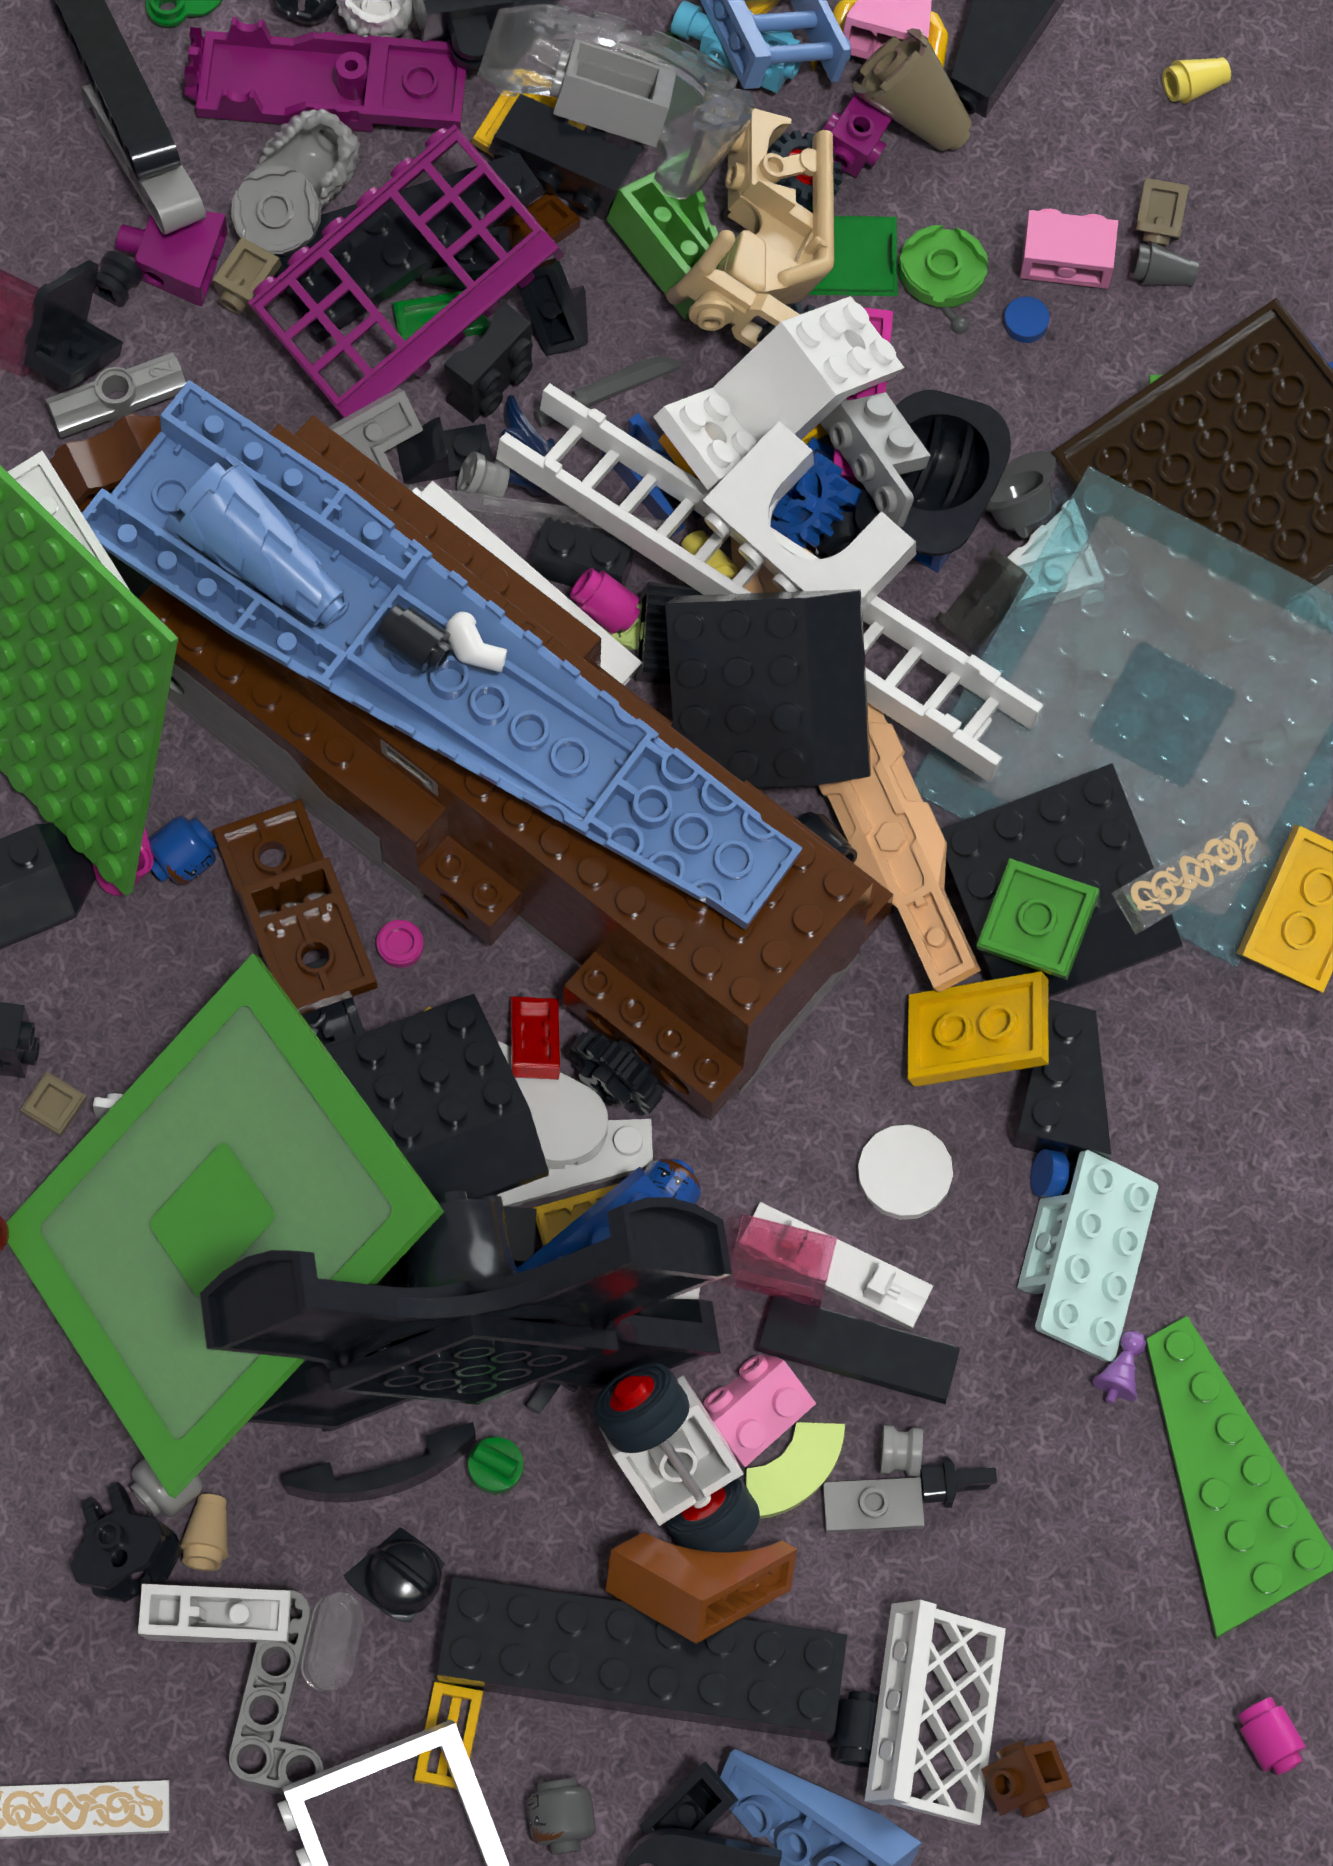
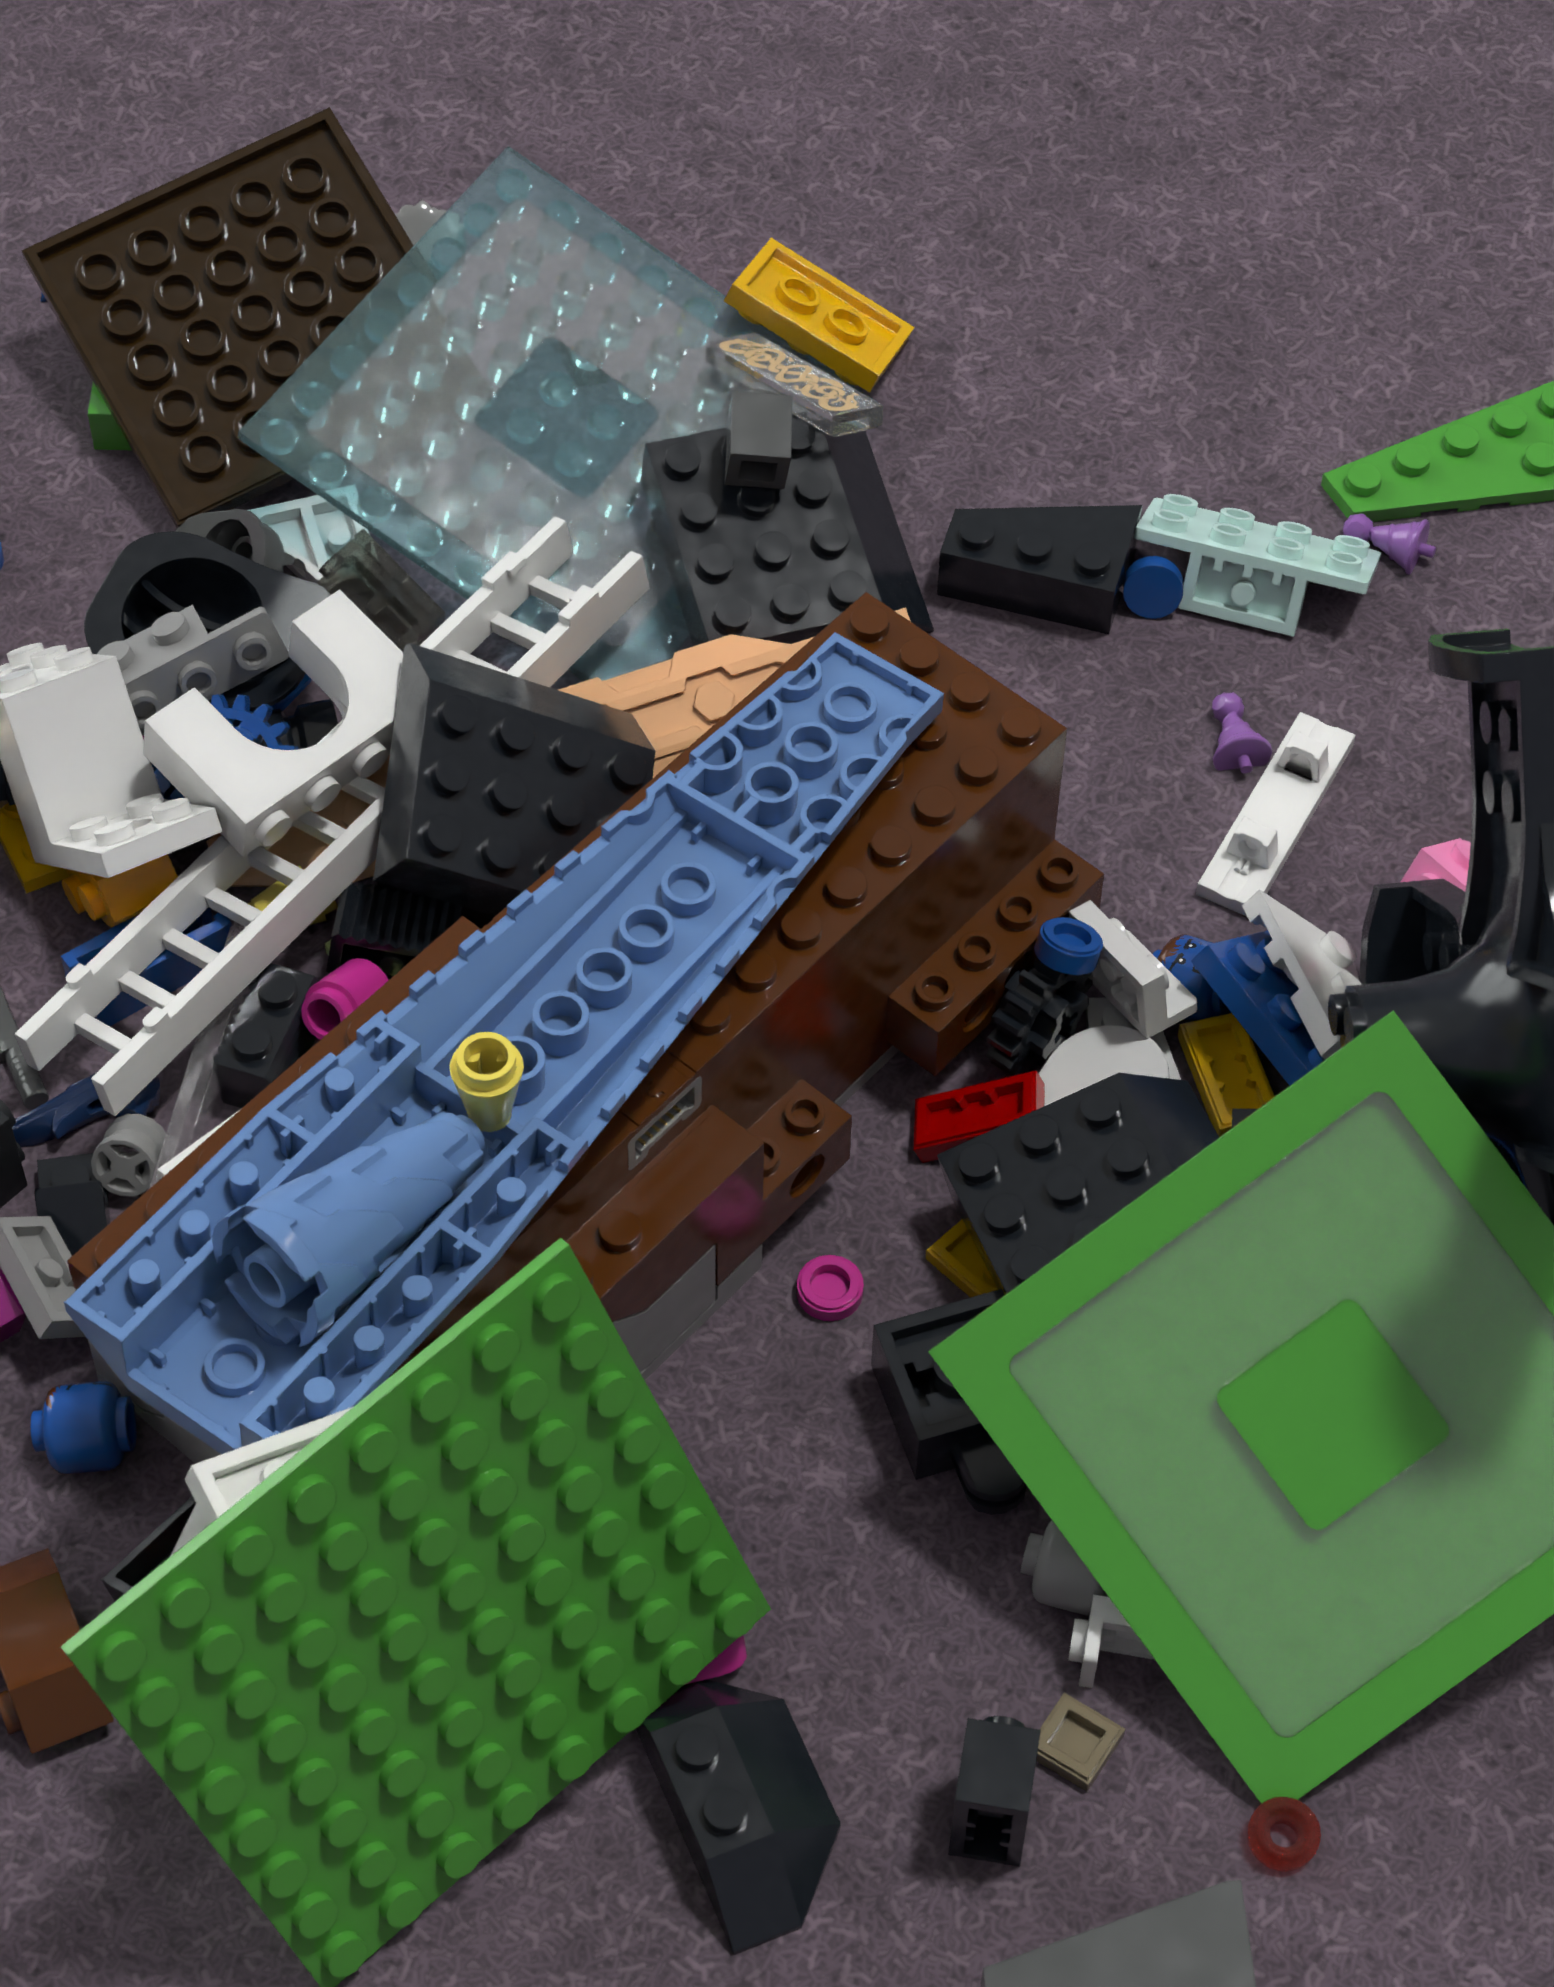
camera: 85 degrees left, 15 degrees down
reddish brown bracket [213,799,378,1015] -> none
black brick [376,604,452,674] -> none
white arm [446,612,508,673] -> none
clear pink bracket [726,1214,837,1307] -> none
black slope [758,1296,960,1404] -> none
white tile [857,1125,953,1220] -> none
yellow plate [908,971,1049,1087] -> none
bright green tile [976,858,1100,980] -> none
none -> light yellow cone [450,1032,524,1132]
none -> dark grey brick [725,389,793,489]
none -> blue tile [1034,917,1103,975]
none -> white bracket [1069,900,1198,1039]
none -> medium lavender piece [1212,692,1272,774]

